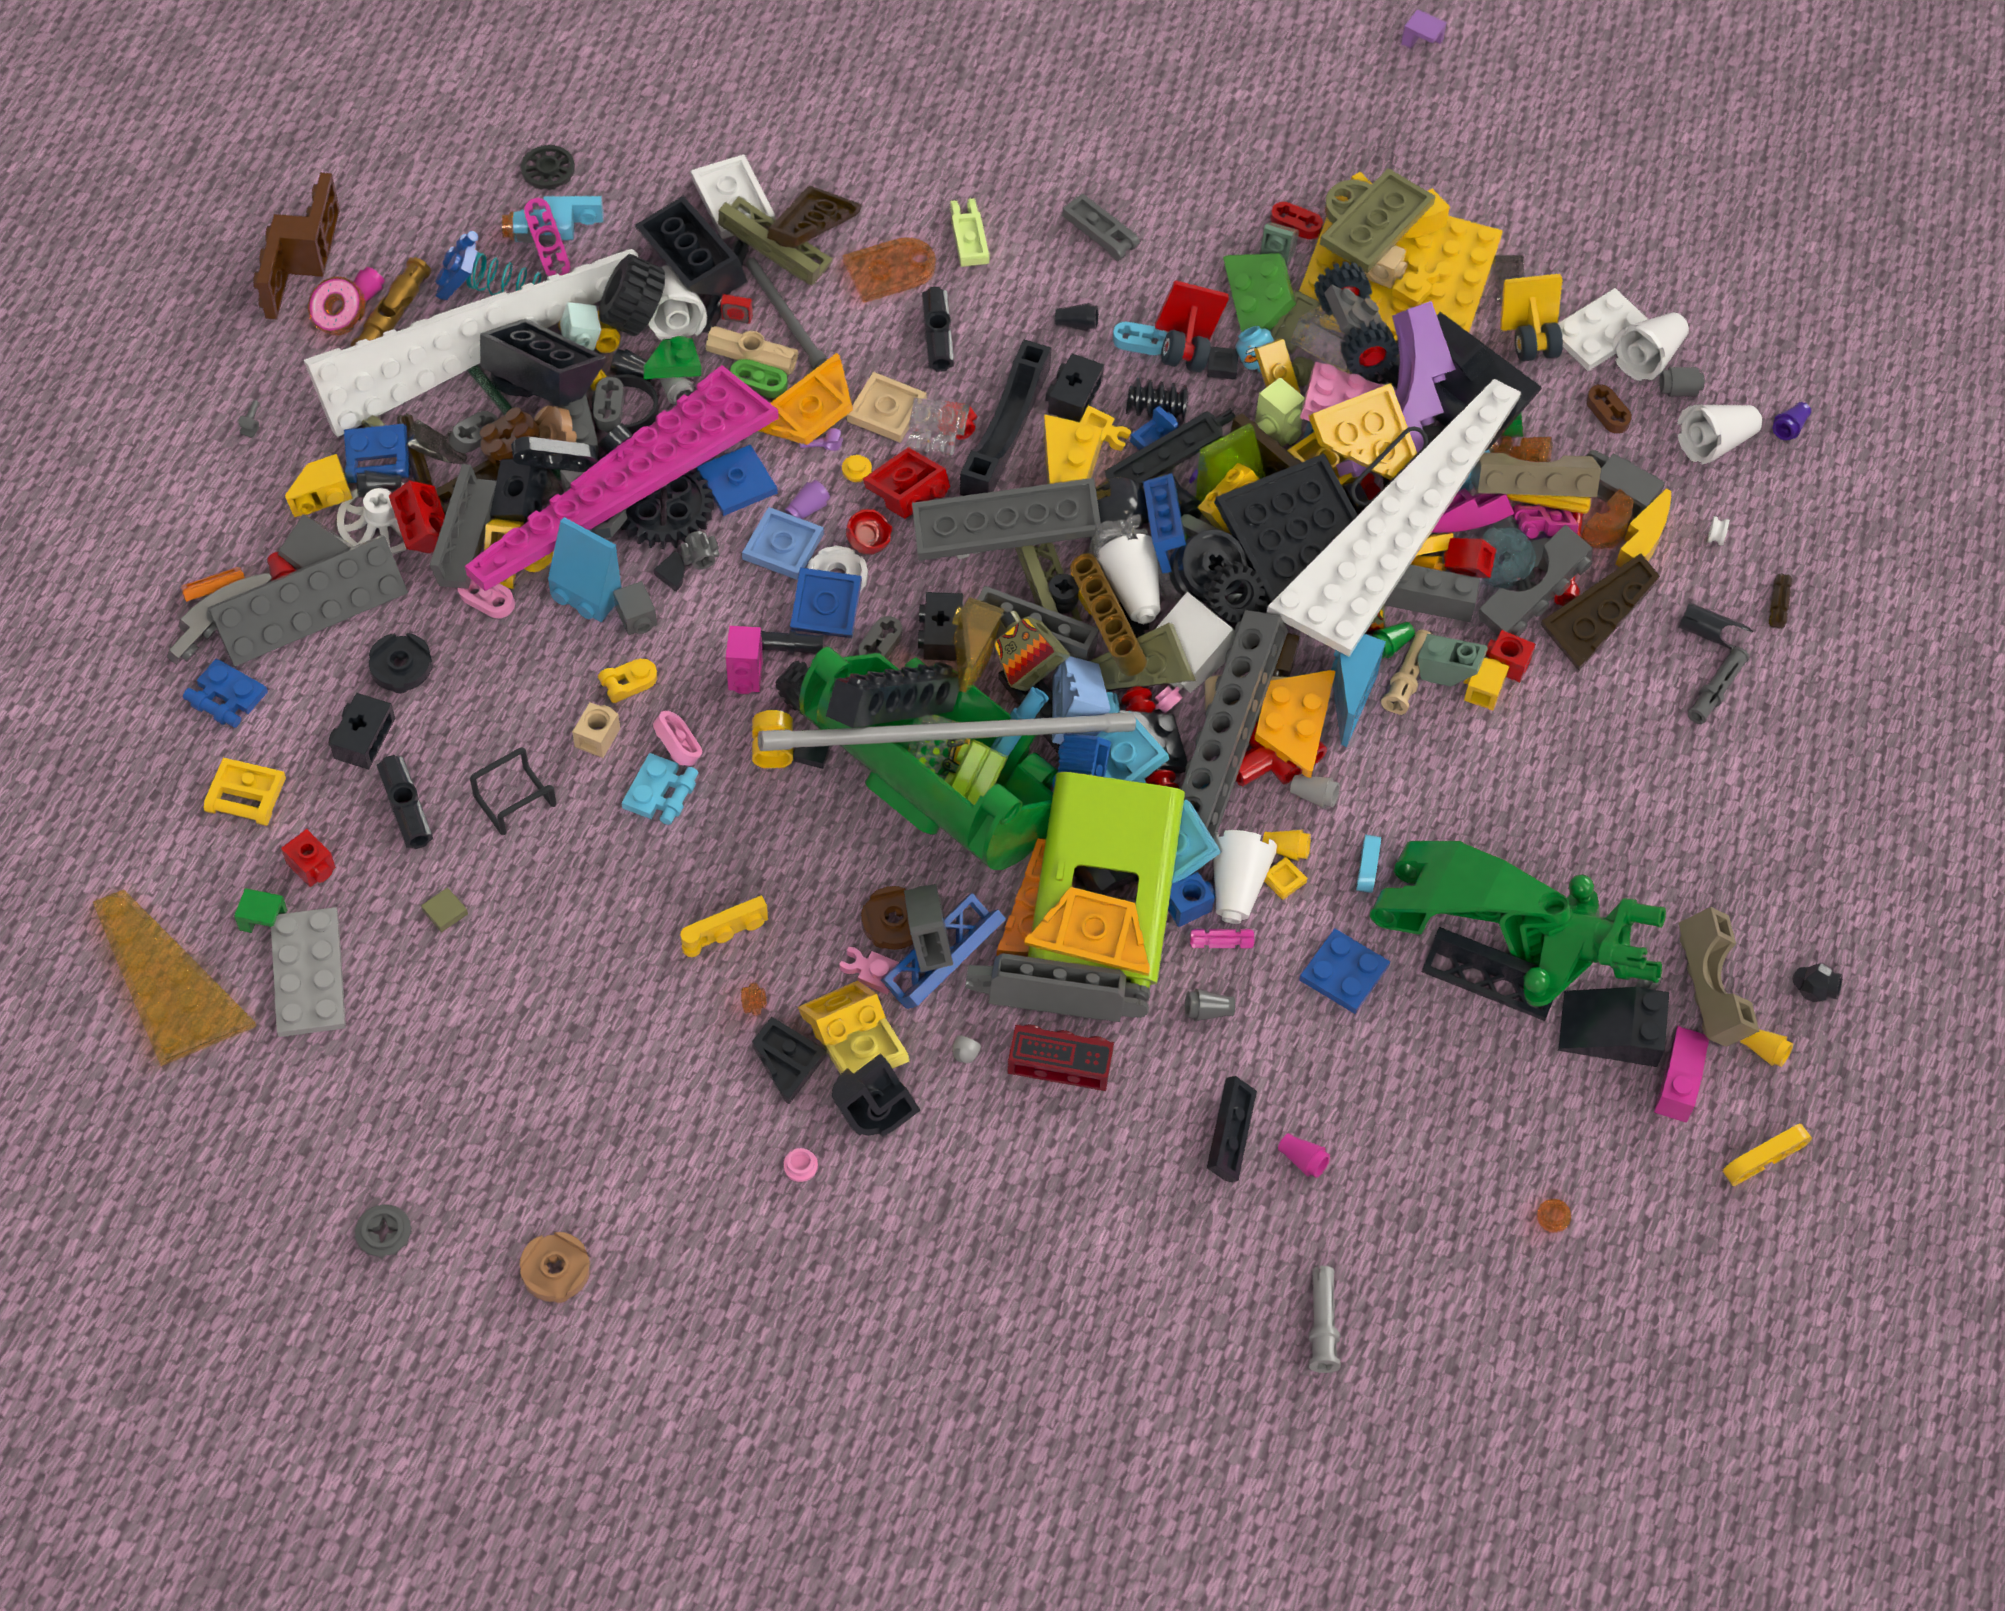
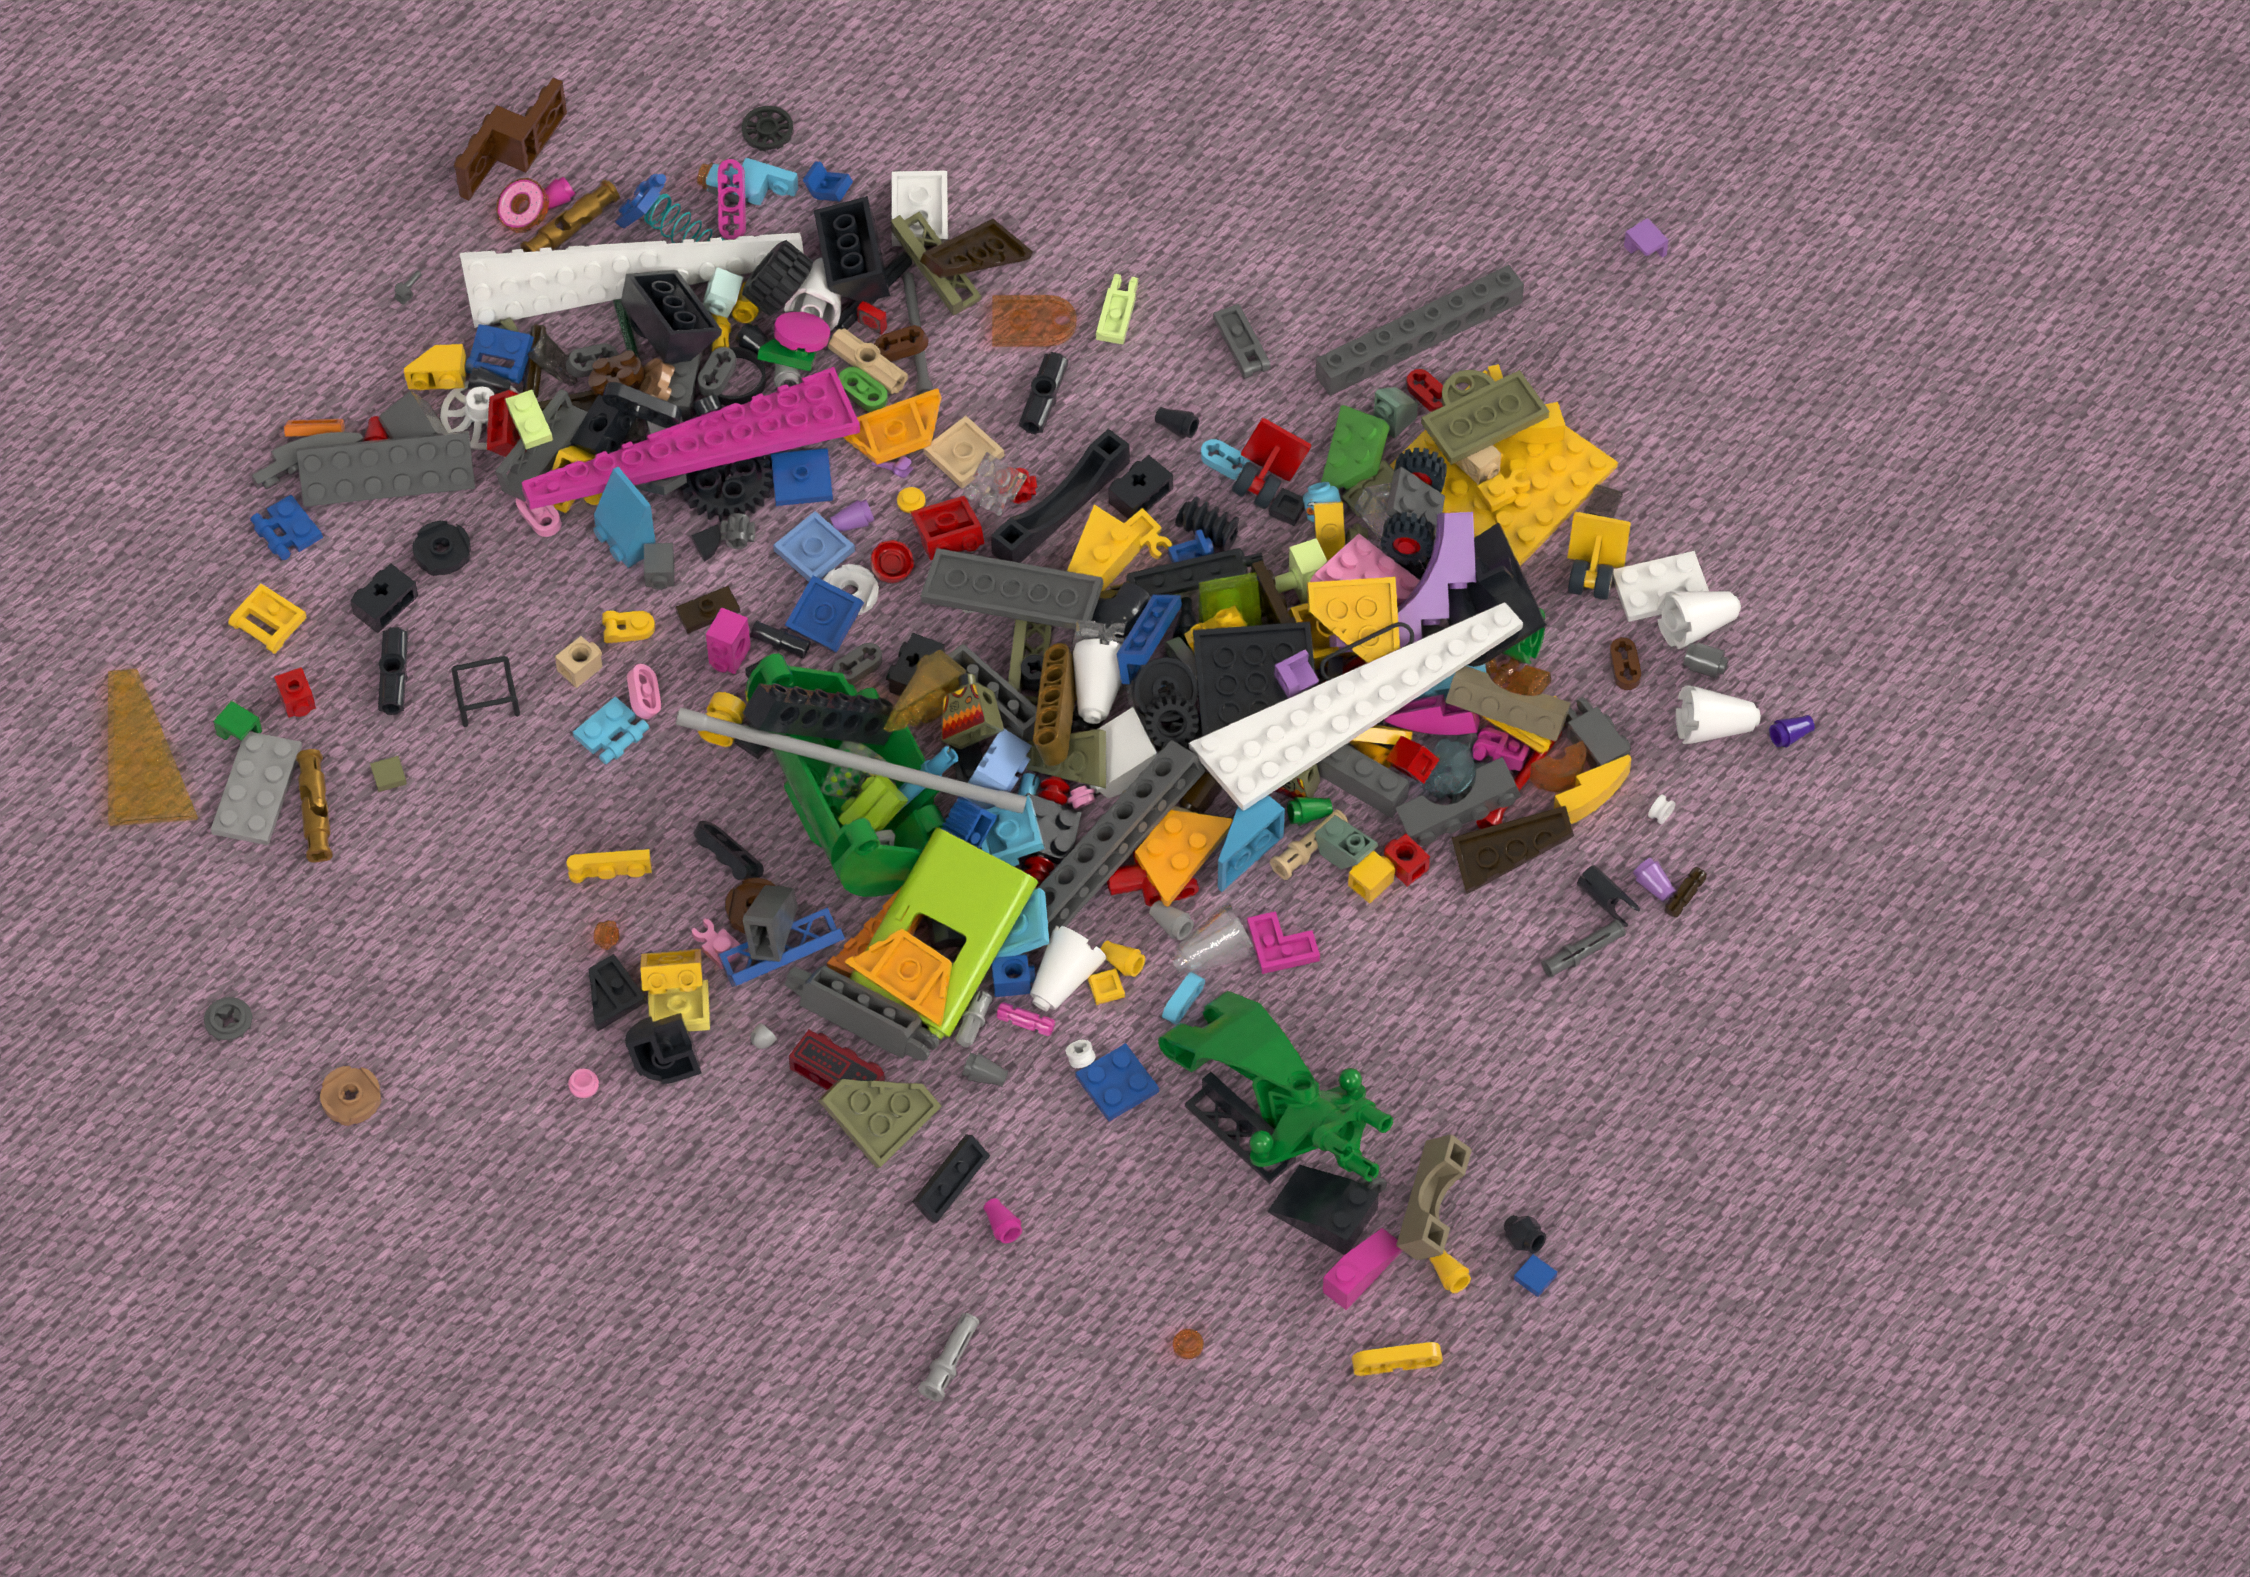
camera: 25 degrees right, 0 degrees up
none -> pearl gold piece [296,749,333,863]
none -> yellowish green plate [505,390,553,450]
none -> dark brown plate [675,586,740,634]
none -> black plate [693,821,764,880]
none -> dark pink tile [774,311,831,352]
none -> blue bracket [803,161,853,202]
none -> olive plate [817,1079,942,1168]
none -> reddish brown beam [874,325,929,362]
none -> light grey axle [956,991,992,1048]
none -> white bush [1065,1040,1096,1068]
none -> clear cone [1171,902,1257,975]
none -> dark pink plate [1247,911,1320,974]
none -> medium lavender panel [1274,649,1318,699]
none -> dark grey brick [1315,265,1524,396]
none -> blue tile [1514,1254,1557,1297]
none -> medium lavender cone [1633,858,1676,902]

